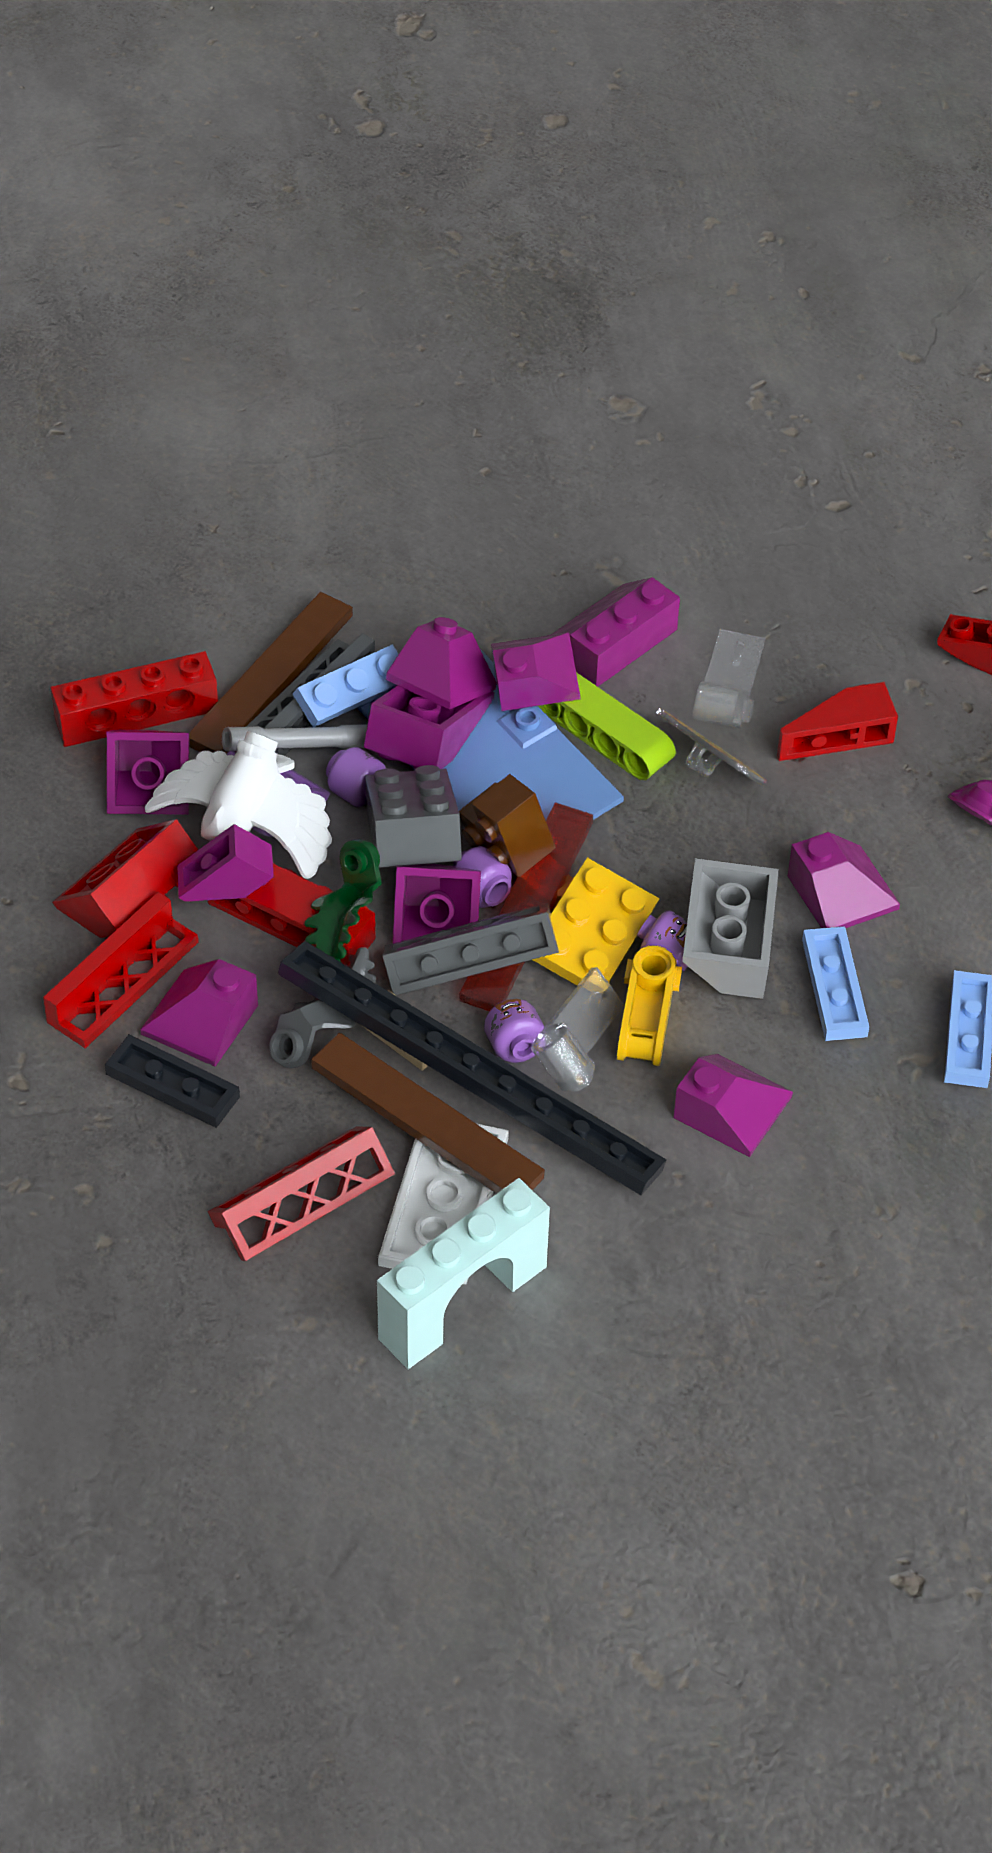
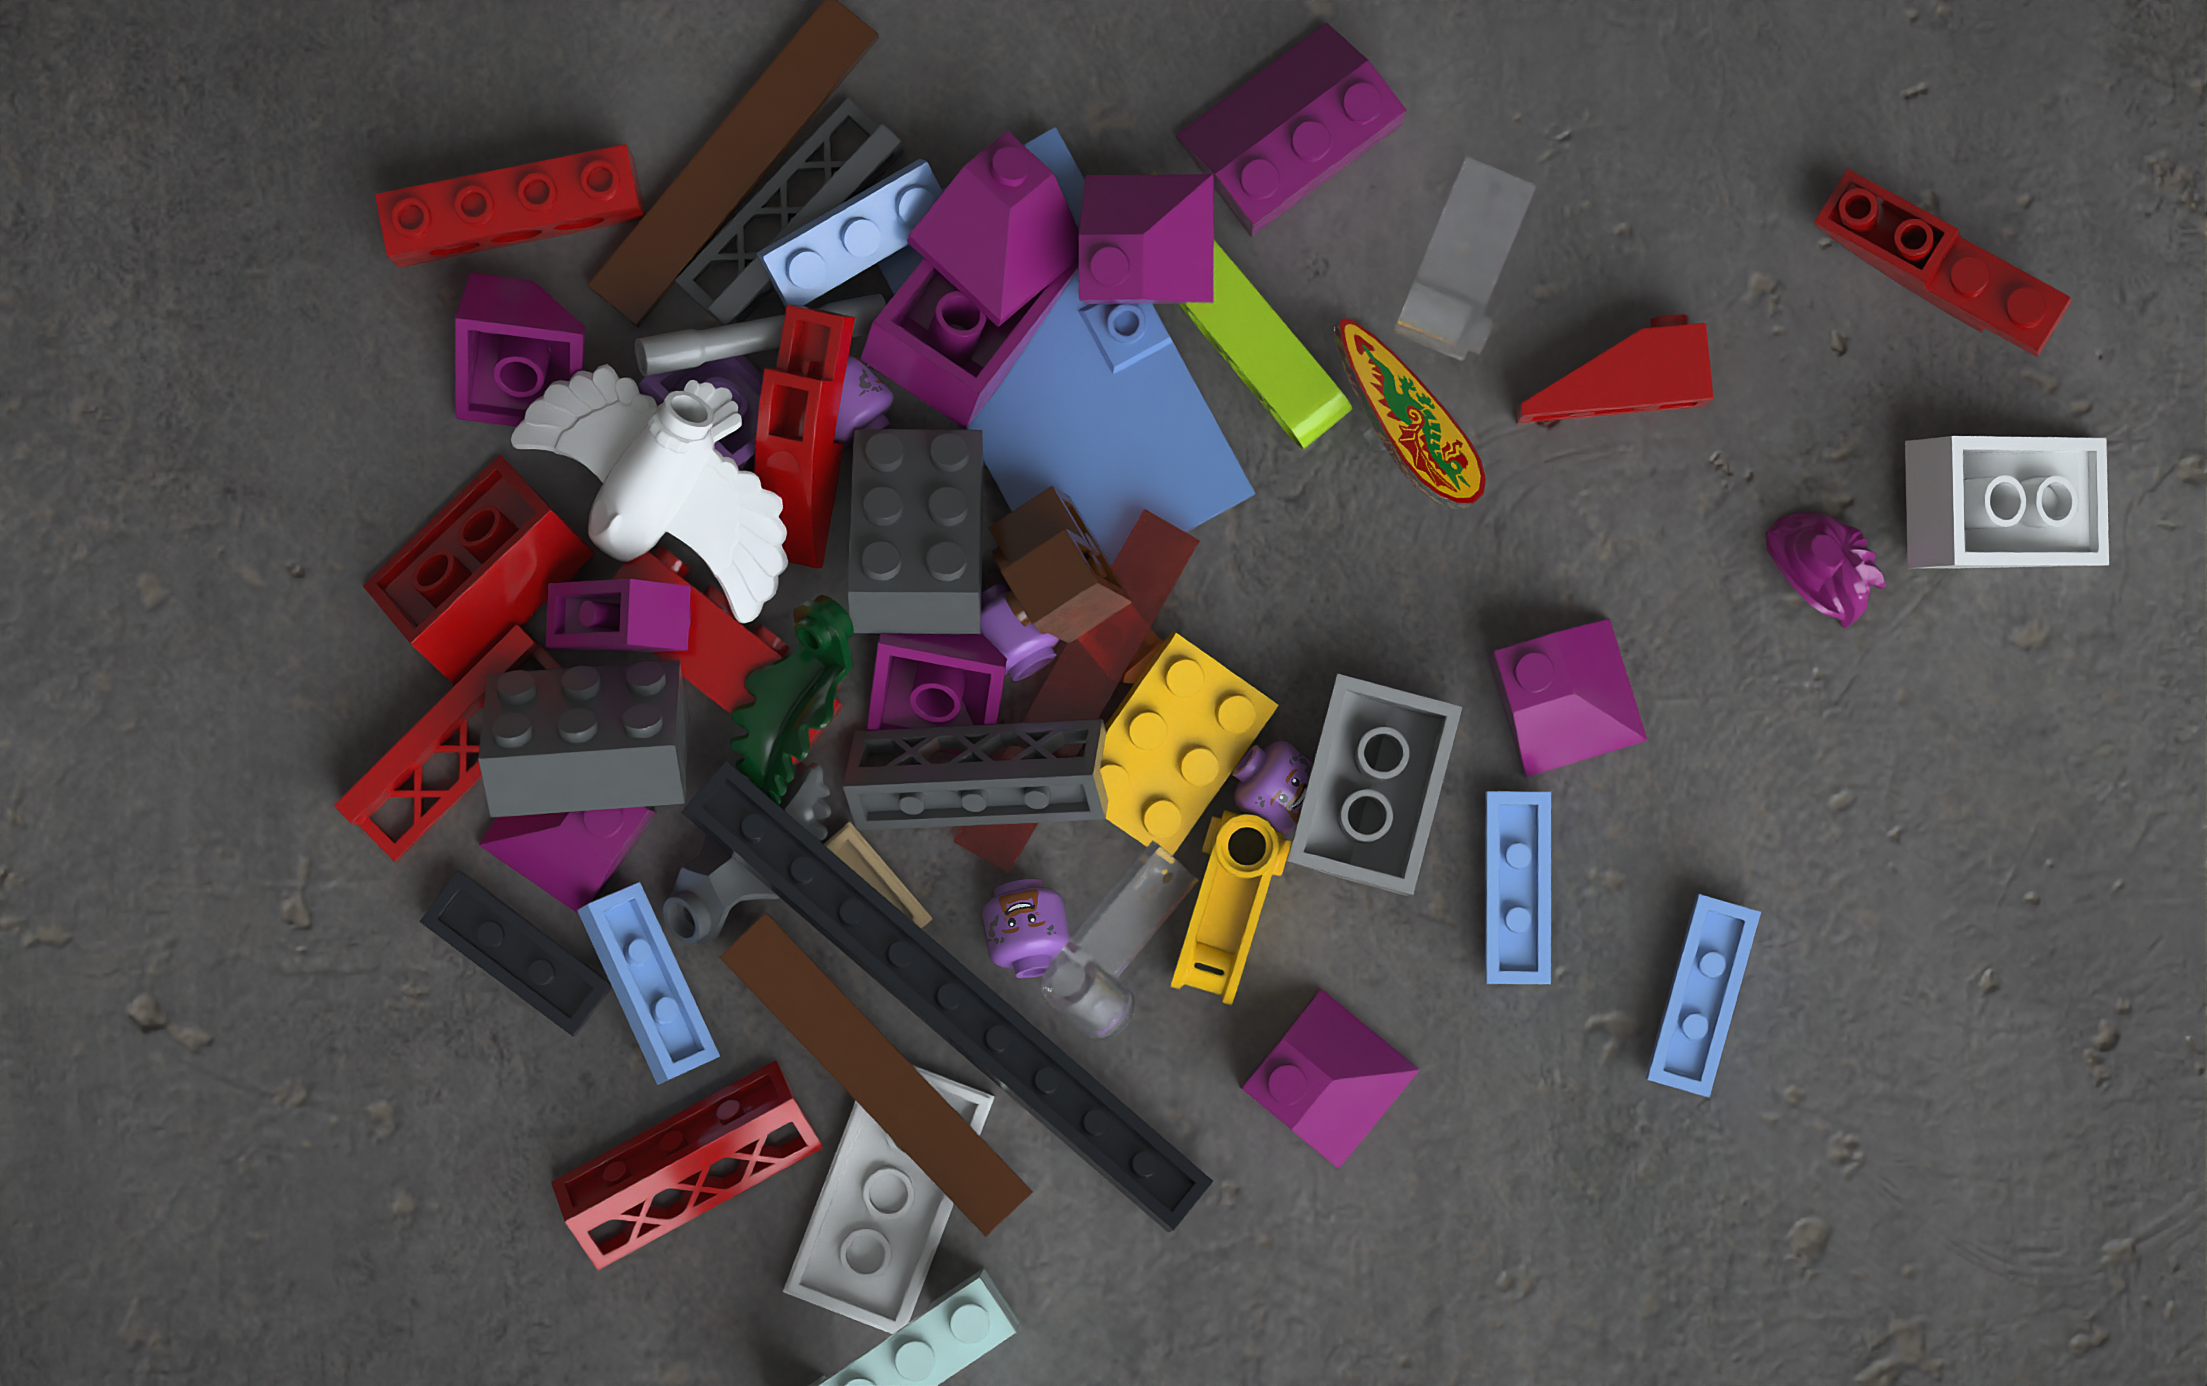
camera: 10 degrees right, 35 degrees up
none -> dark grey brick [478,660,690,818]
none -> light blue plate [577,882,720,1085]
none -> red slope [754,305,855,569]

